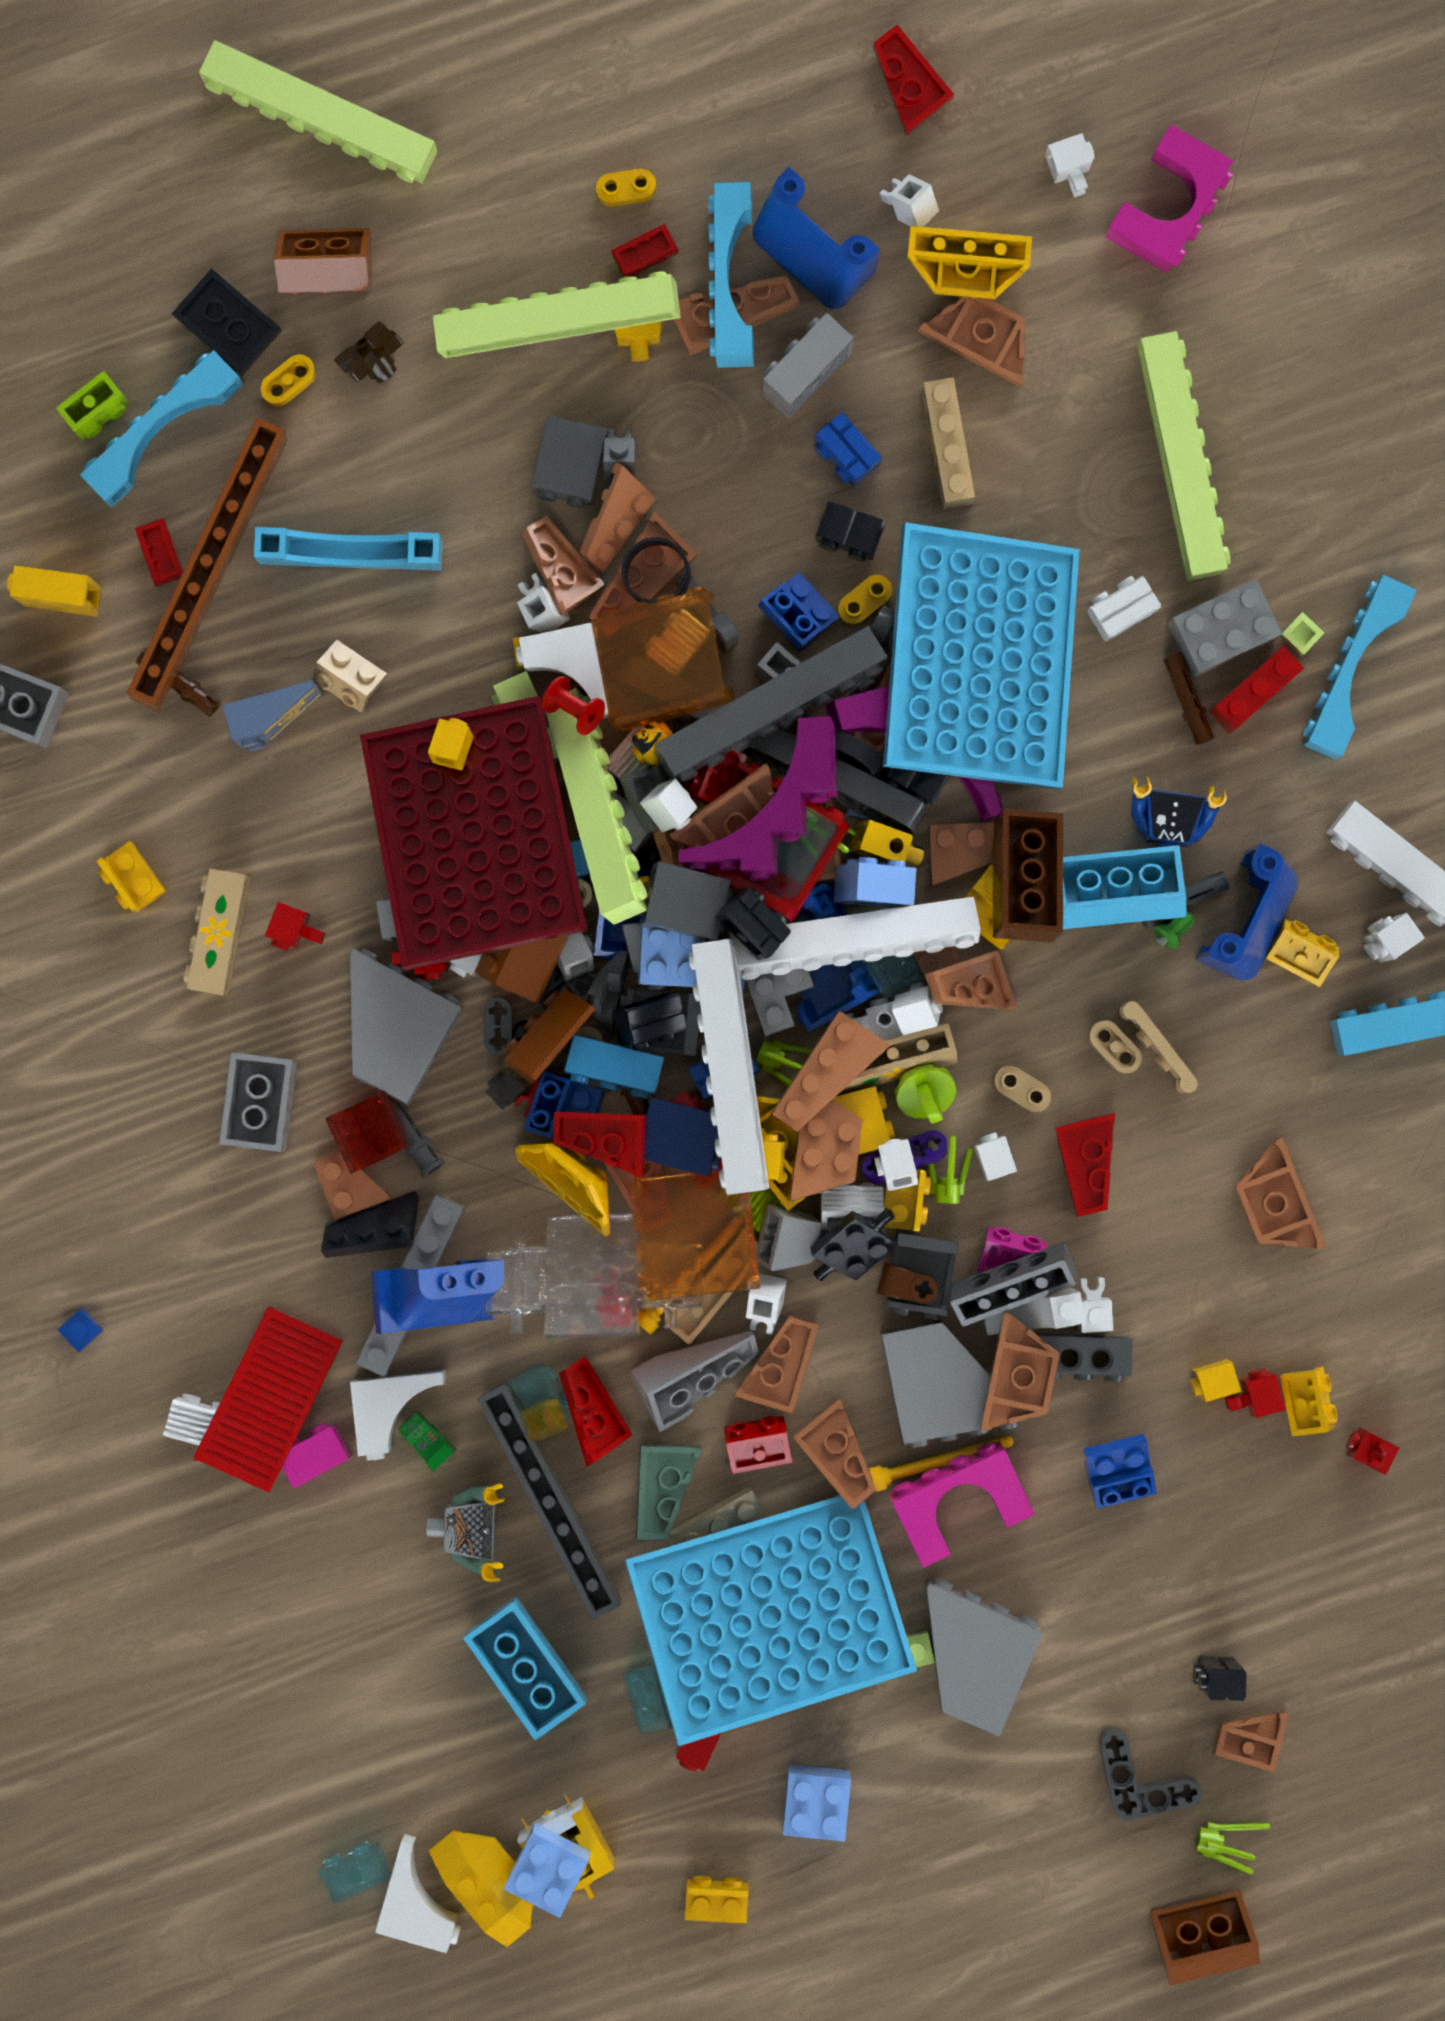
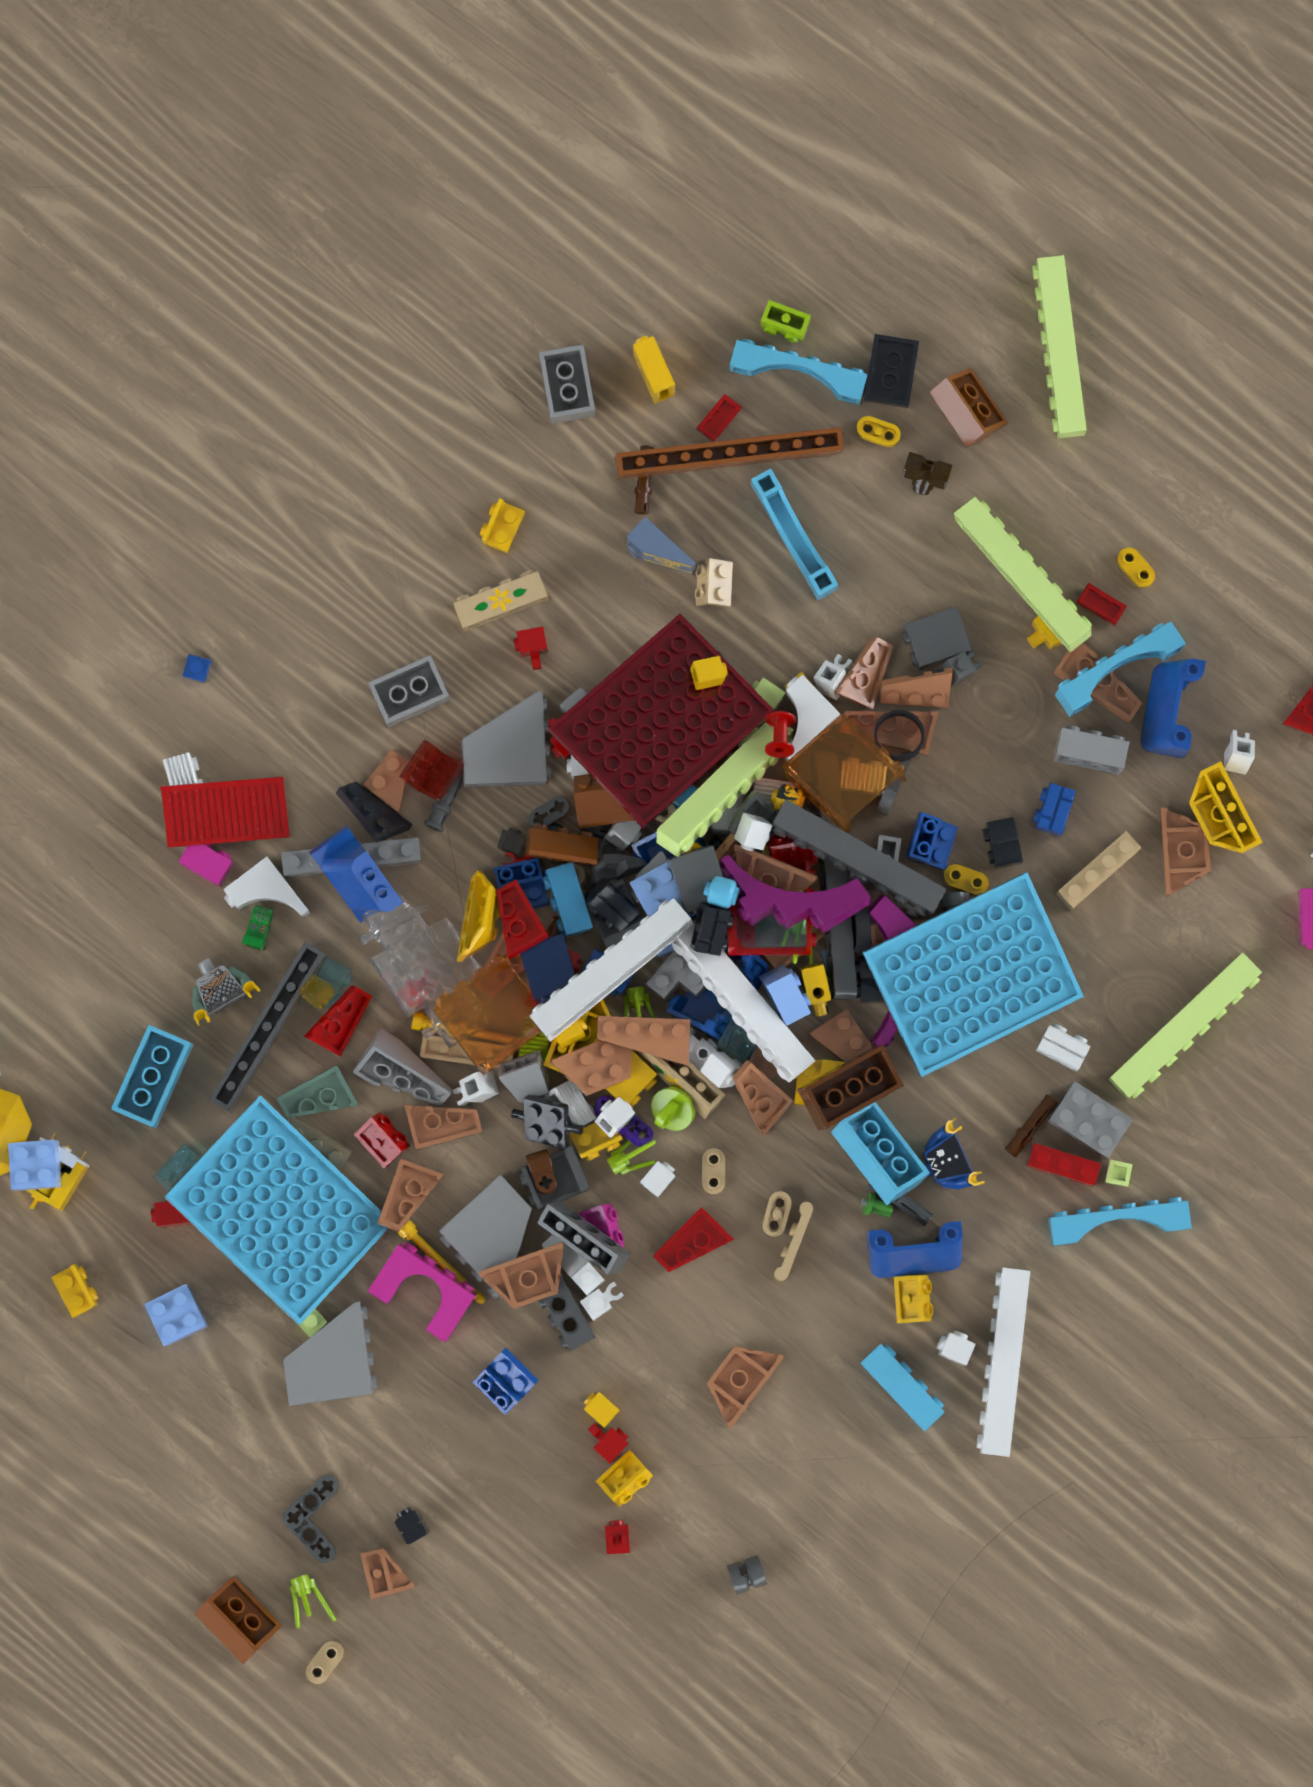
camera: 60 degrees right, 5 degrees down
none -> tan plate [306,1641,344,1684]
none -> medium azure head [704,876,739,909]

